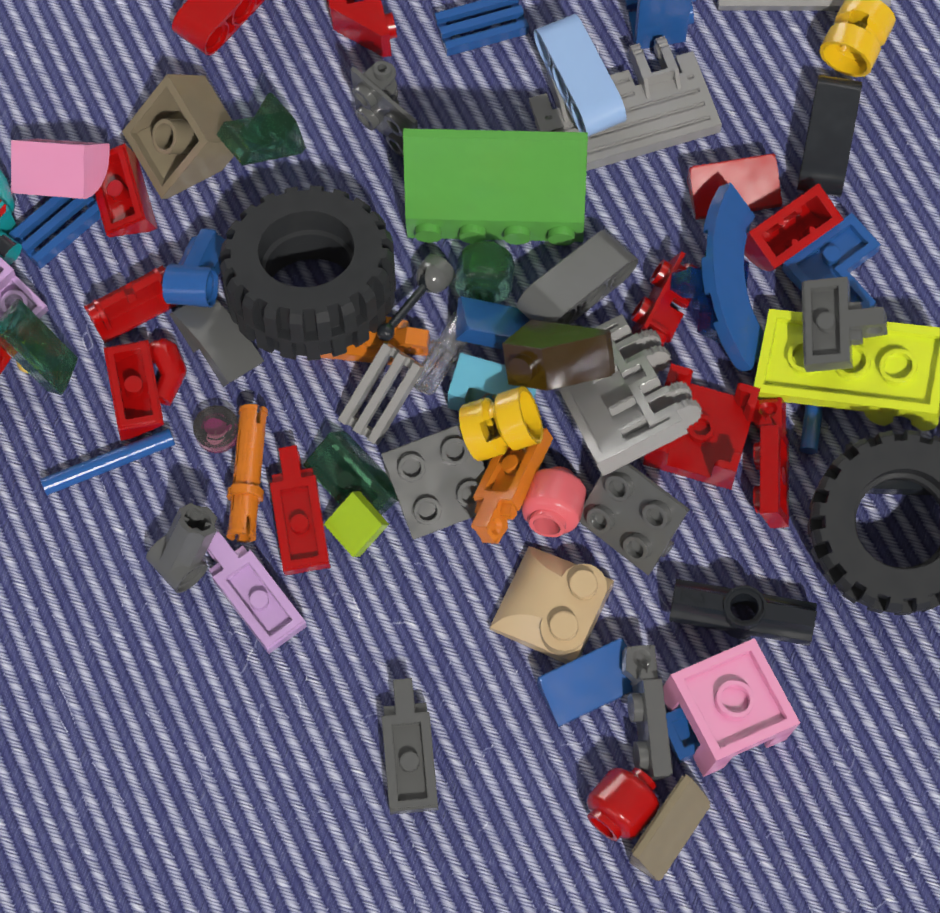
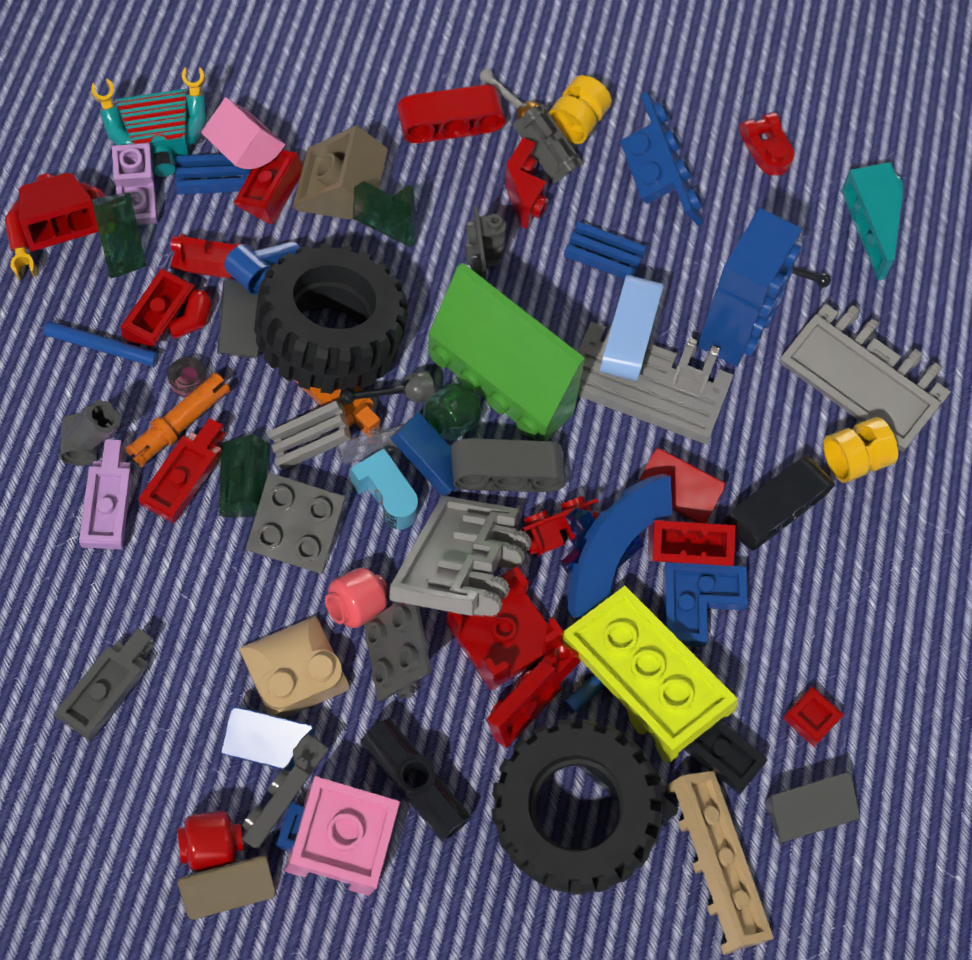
camera: 30 degrees right, 5 degrees down
lime tile [324,491,389,557] -> none
yellow wheel [459,386,543,461] -> none
orange hinge [471,428,553,544] -> none
dark brown slope [502,320,615,391] -> none
dark grey hinge [802,276,888,372] -> none

